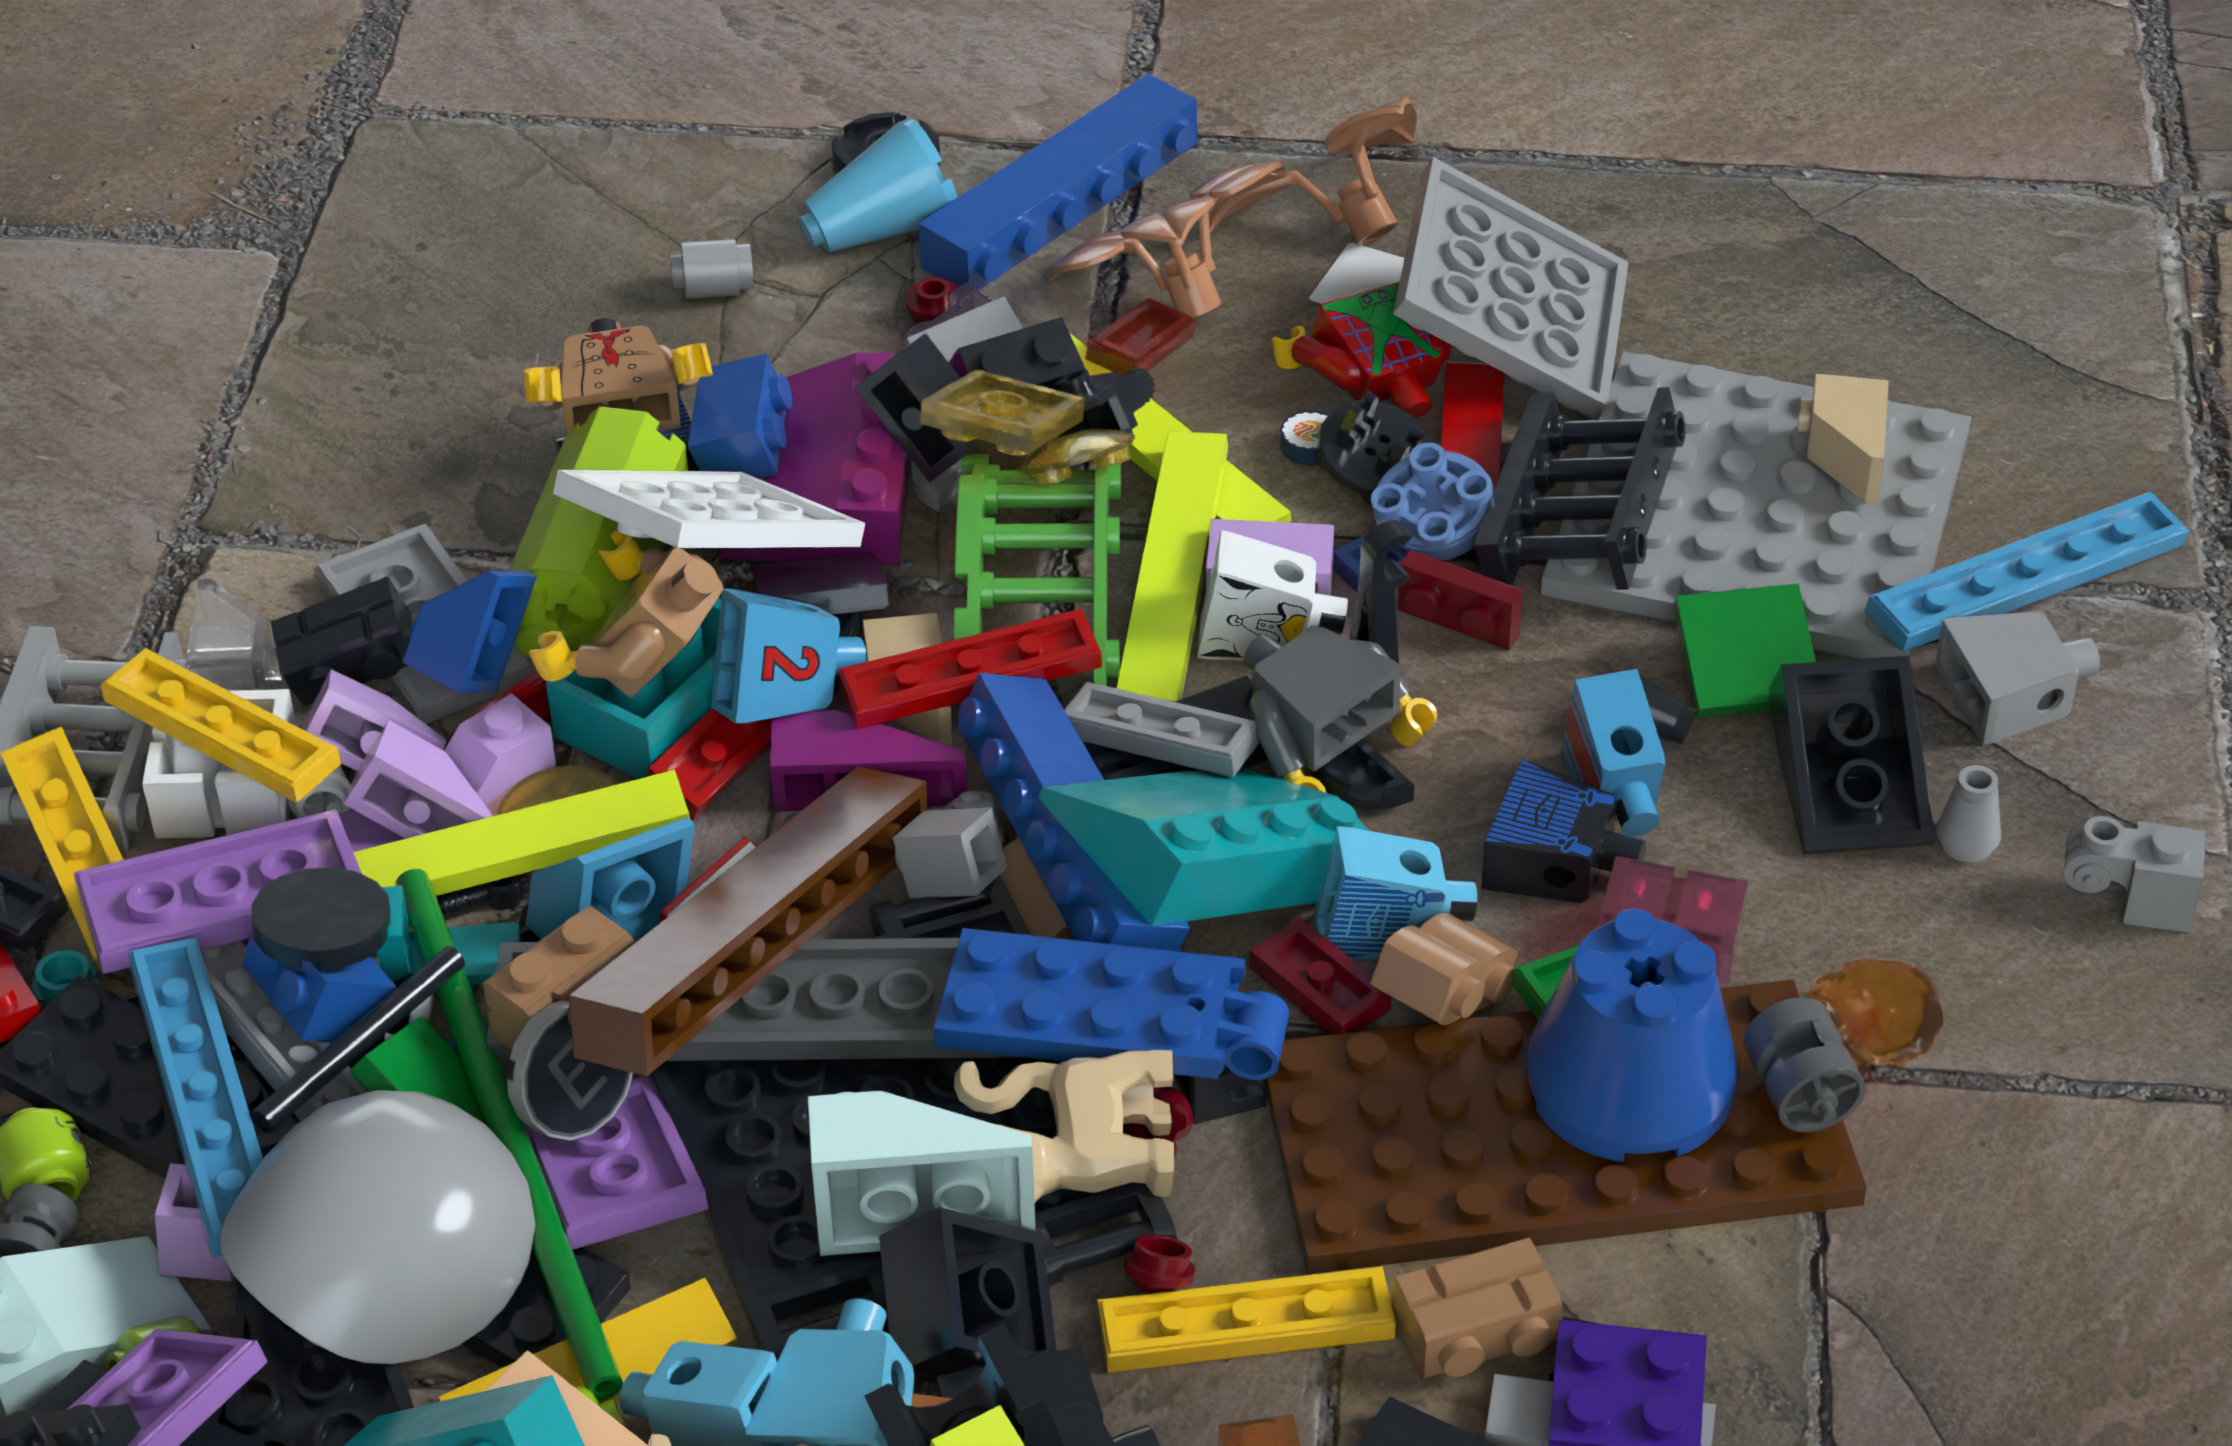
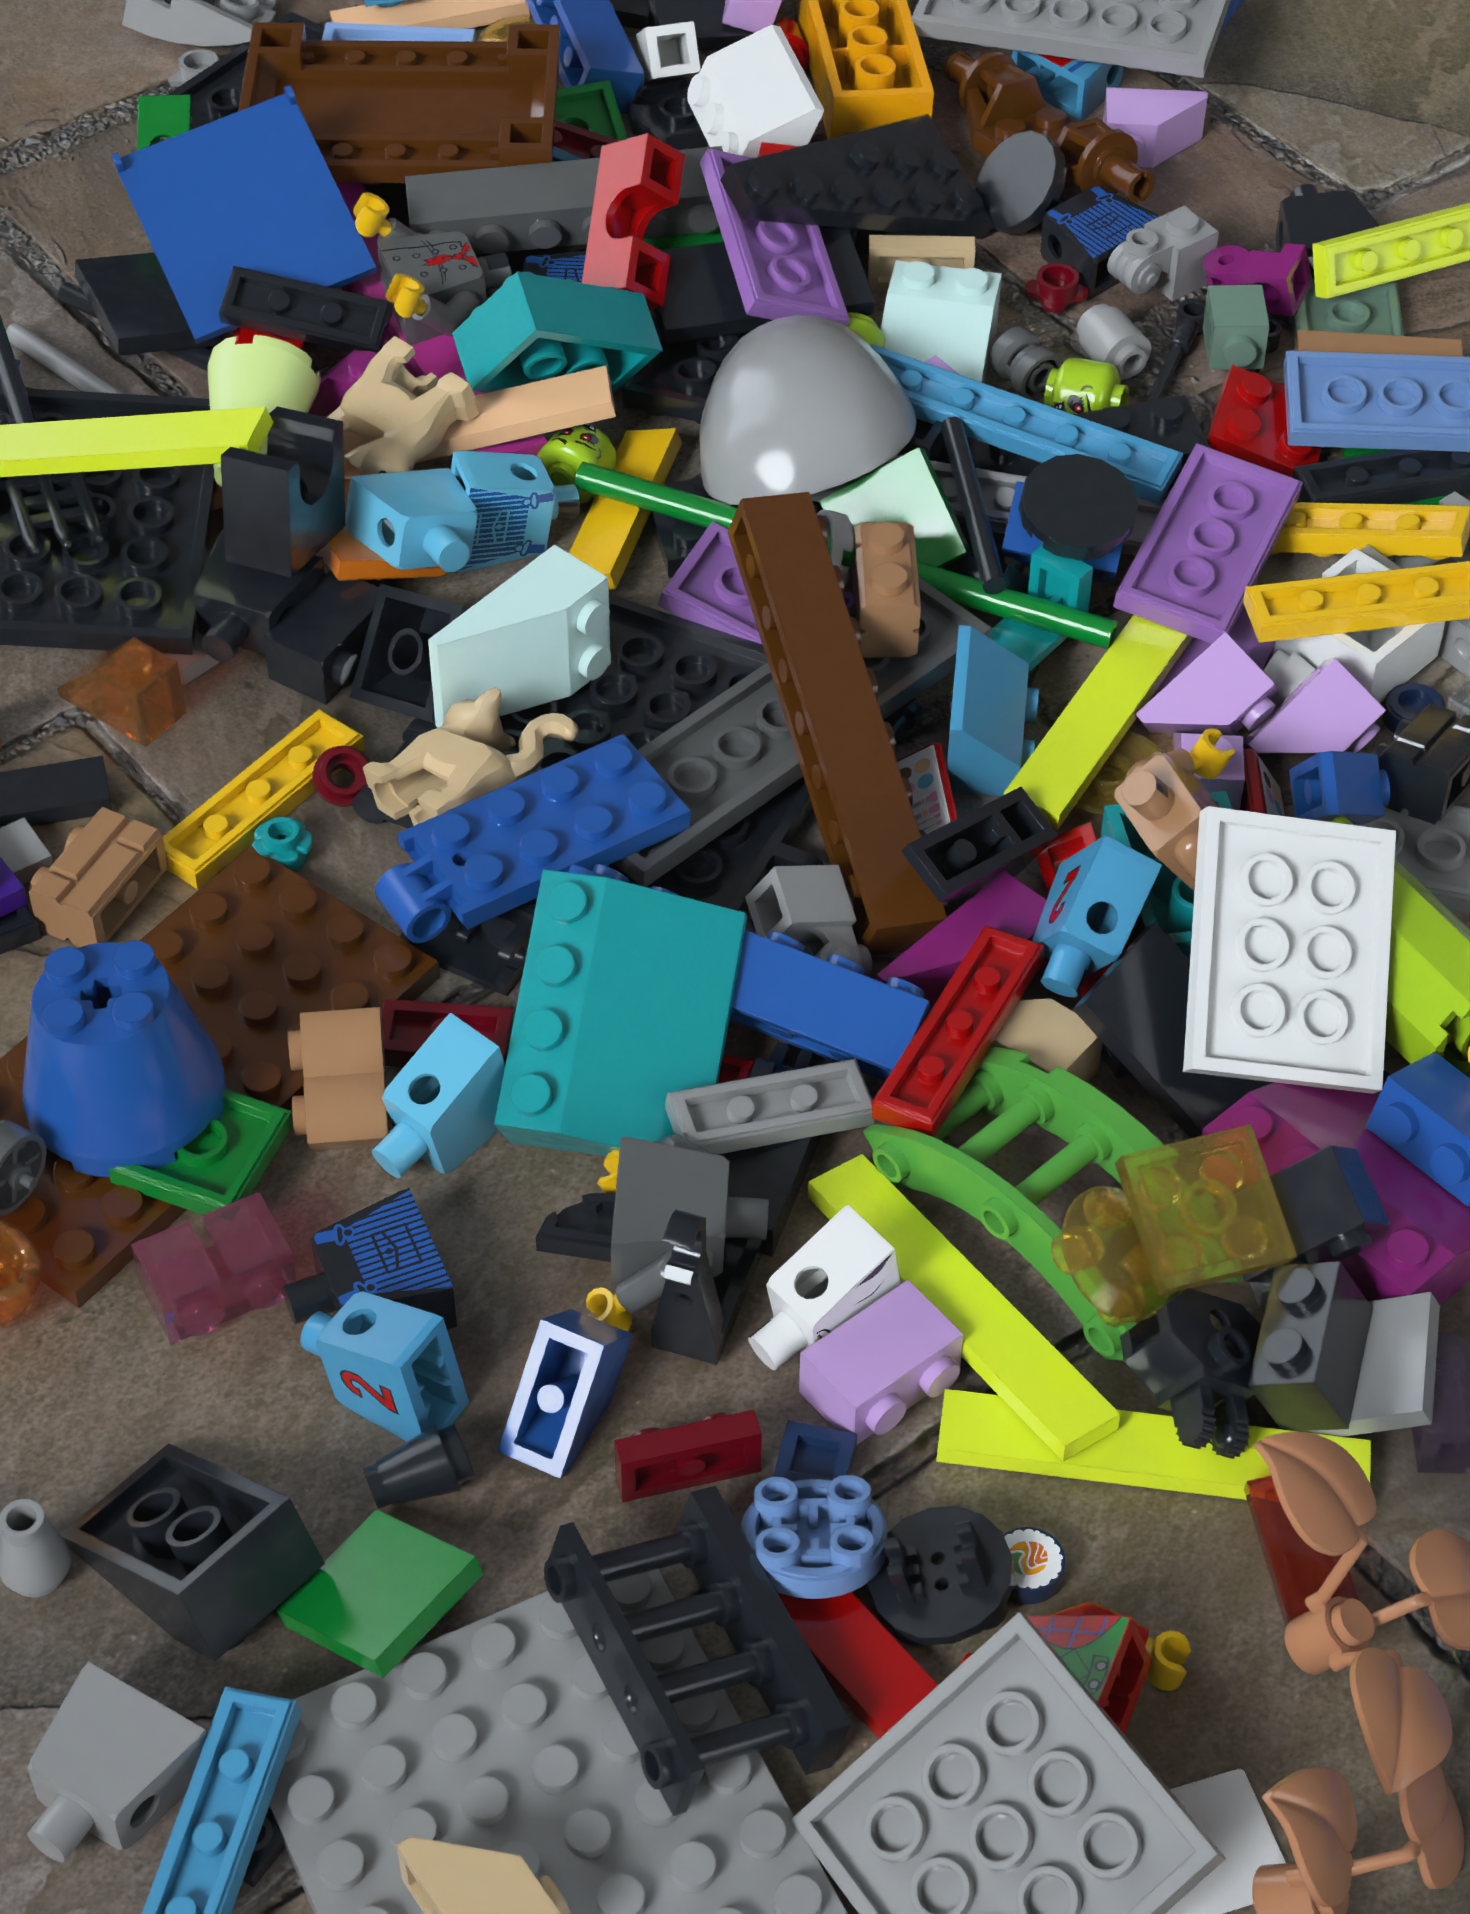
camera: 135 degrees right, 5 degrees up
none -> teal plate [252,817,313,872]
none -> blue slope [497,1309,633,1478]
none -> black slope [901,787,1059,902]

